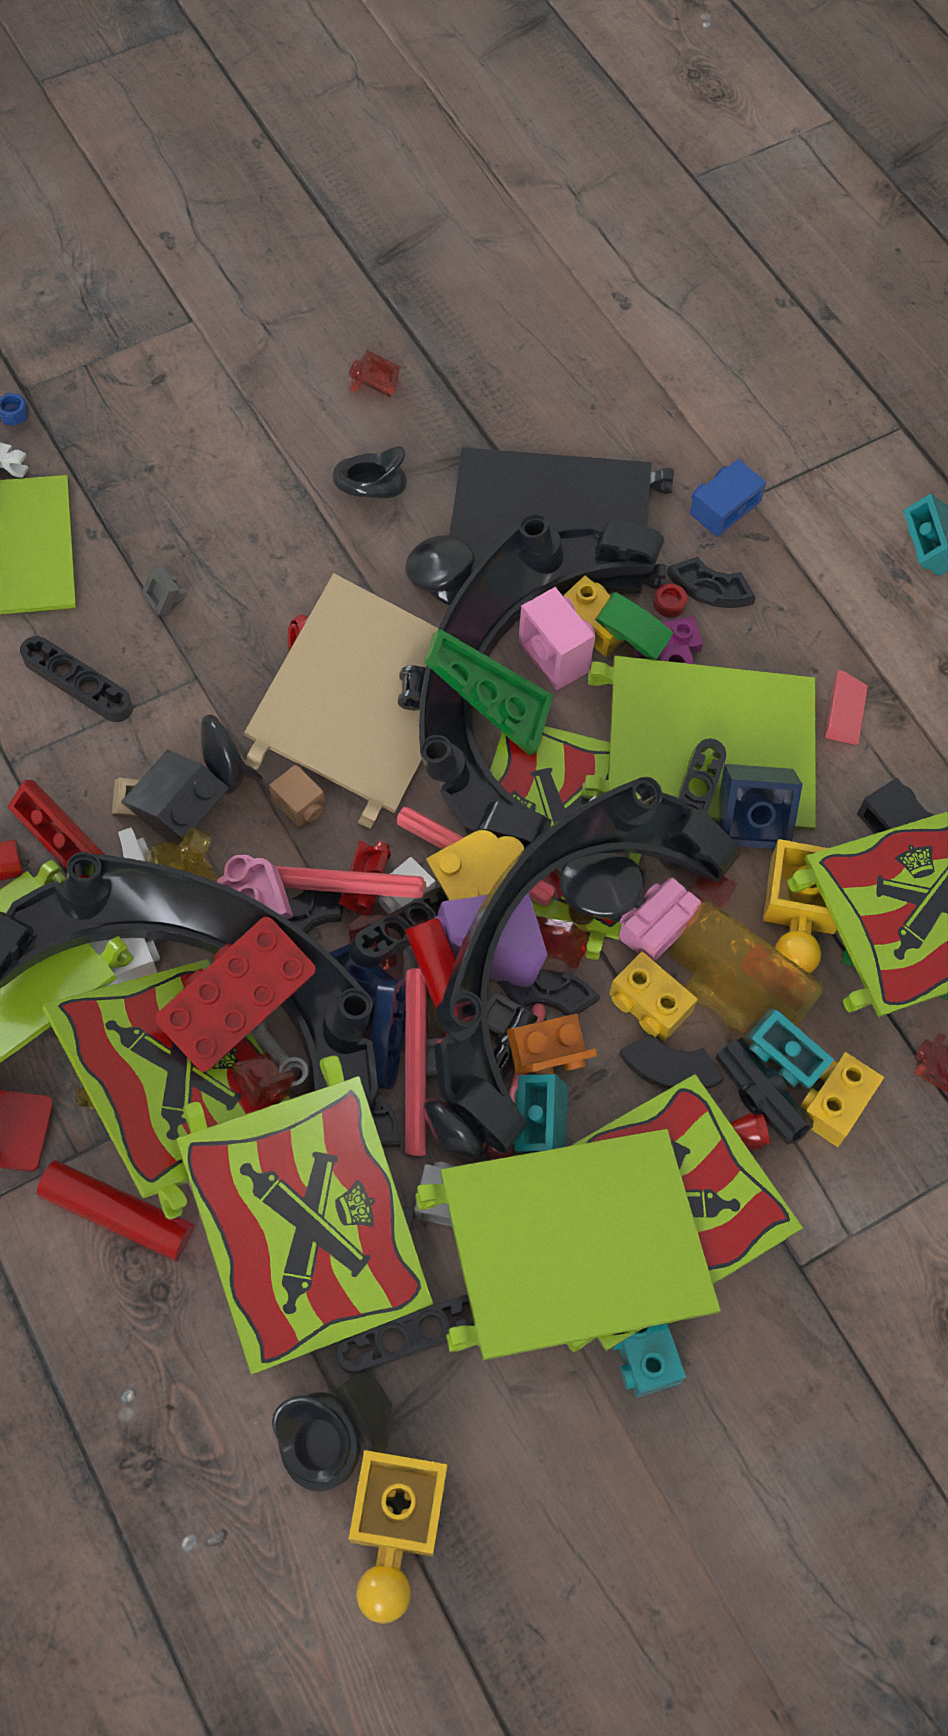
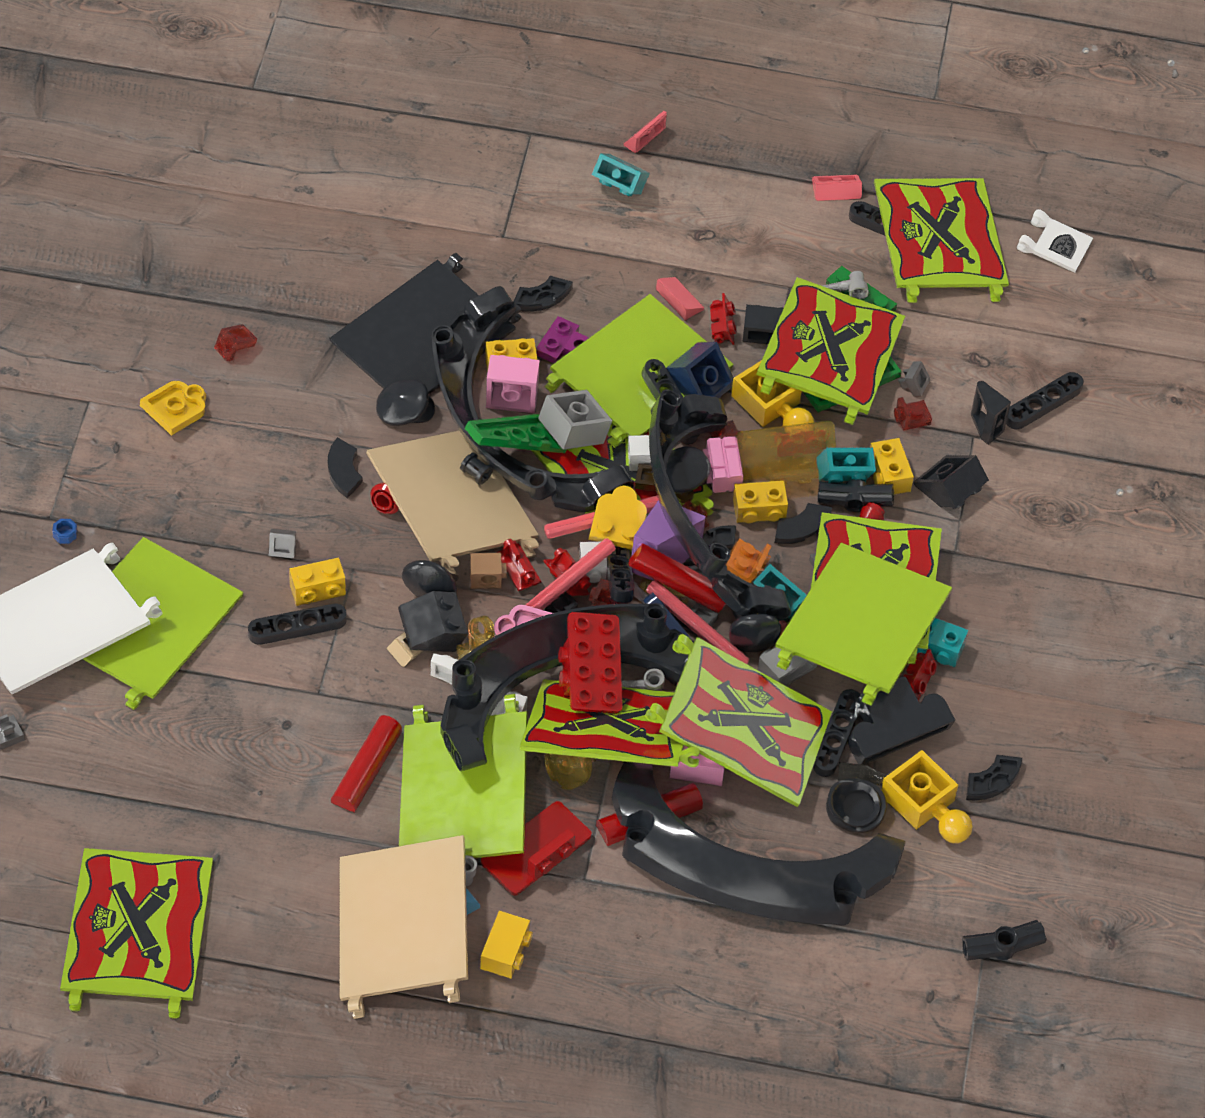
camera: 50 degrees left, 10 degrees down
red brick [7,780,105,878] -> none
clear red bracket [231,1052,295,1108] -> none
black piece [333,446,407,498] -> none
green slope [595,592,674,660] -> none
red tile [653,583,688,618] -> none
blue brick [690,459,767,537] -> none
none -> yellow plate [140,381,206,436]
none -> yellow brick [289,557,346,606]
none -> black tile [327,437,363,498]
none -> red hinge [496,539,541,592]
none -> light grey brick [538,390,612,450]
none -> black panel [611,761,906,926]
none -> red hinge [710,293,737,345]
none -> black brick [848,676,956,767]
none -> red hinge [903,649,937,701]
none -> black slope [913,455,989,509]
none -> black tile [966,755,1022,801]

